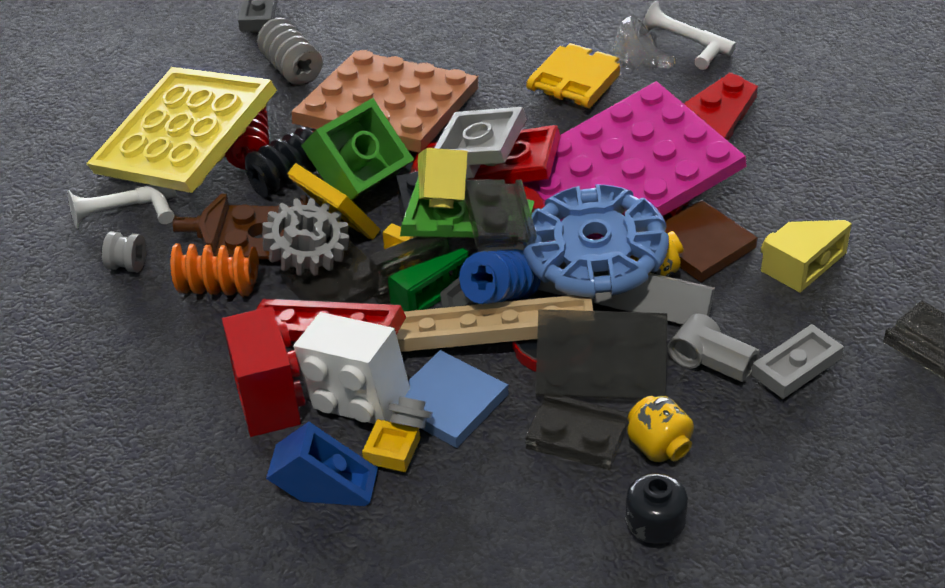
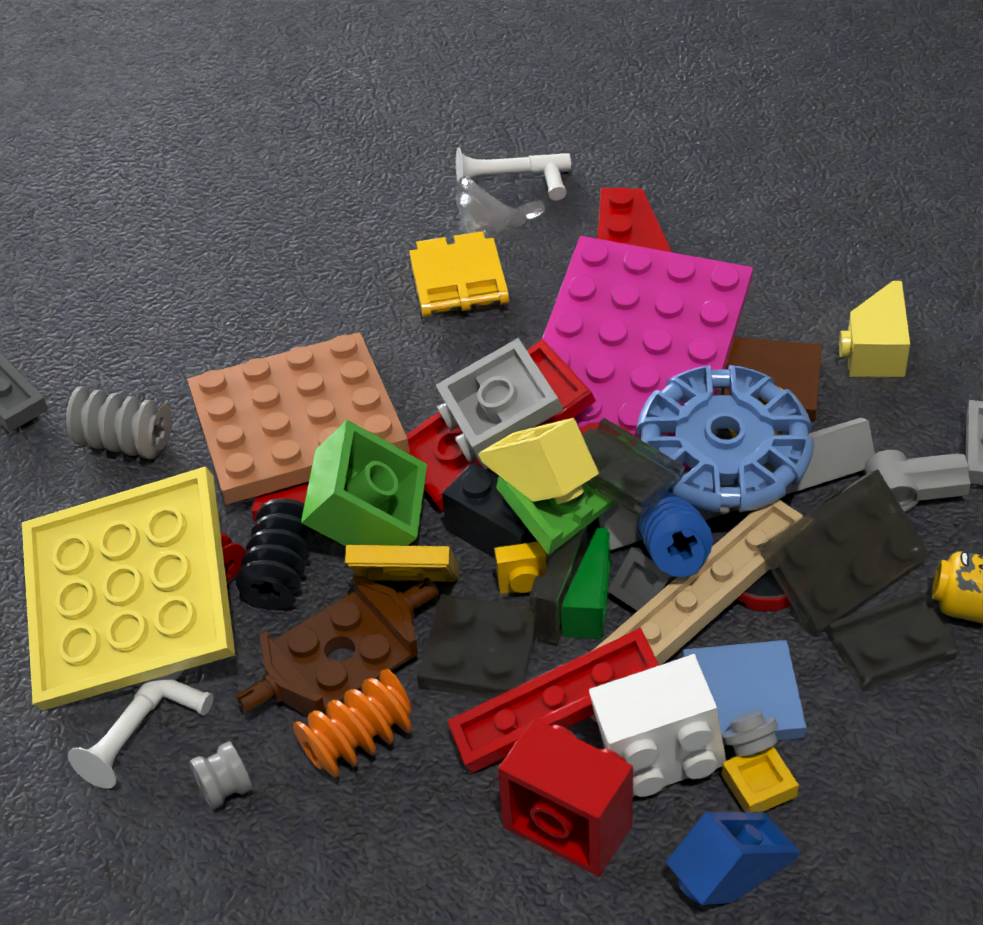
camera: 40 degrees left, 5 degrees up
light grey gear [262,198,349,276] -> none

